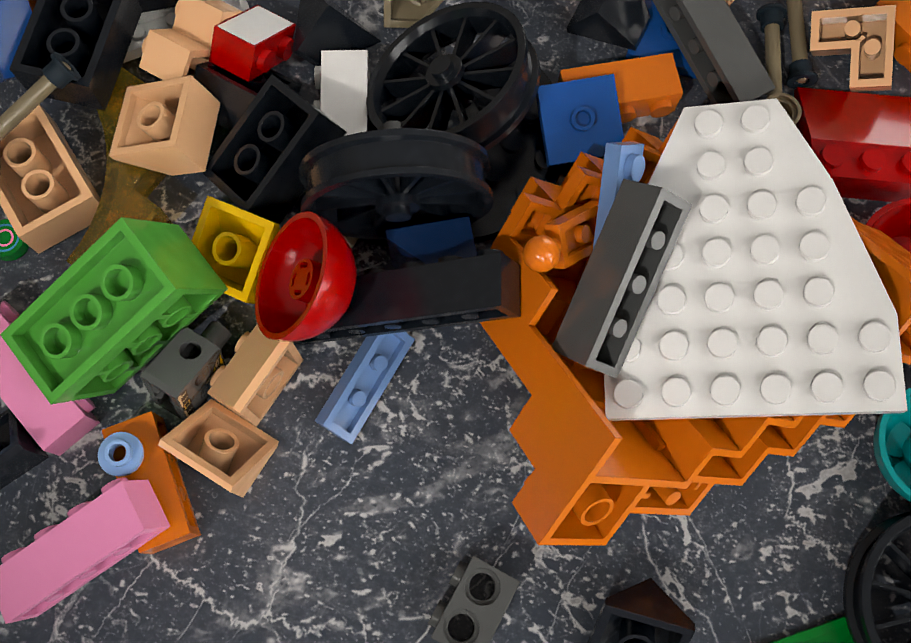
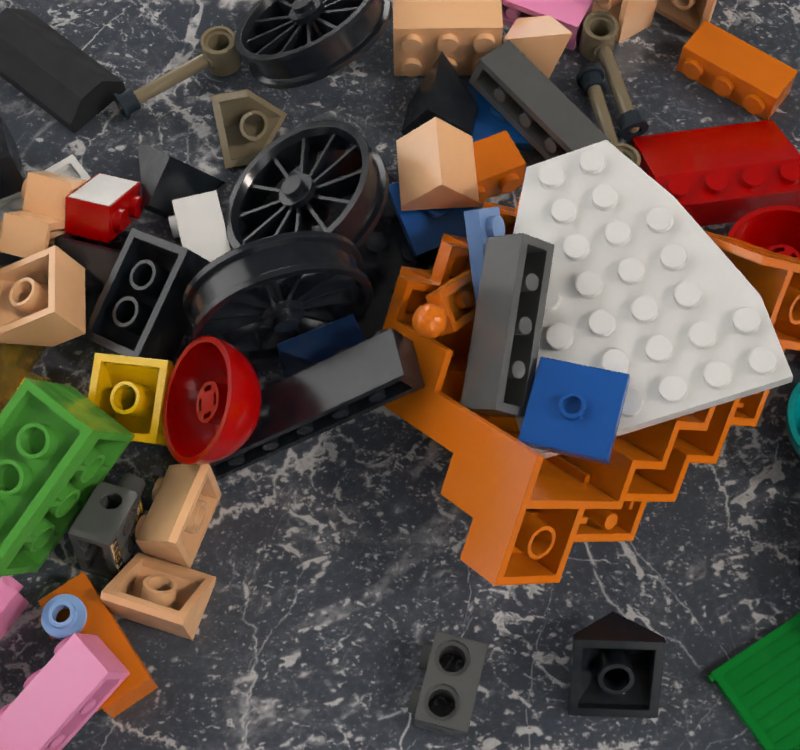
camera: 10 degrees left, 10 degrees down
medium blue plate [315,332,415,444] -> none
light nougat brick [810,5,896,92] -> none
none -> light nougat slope [396,117,479,211]
none -> blue plate [518,357,630,465]

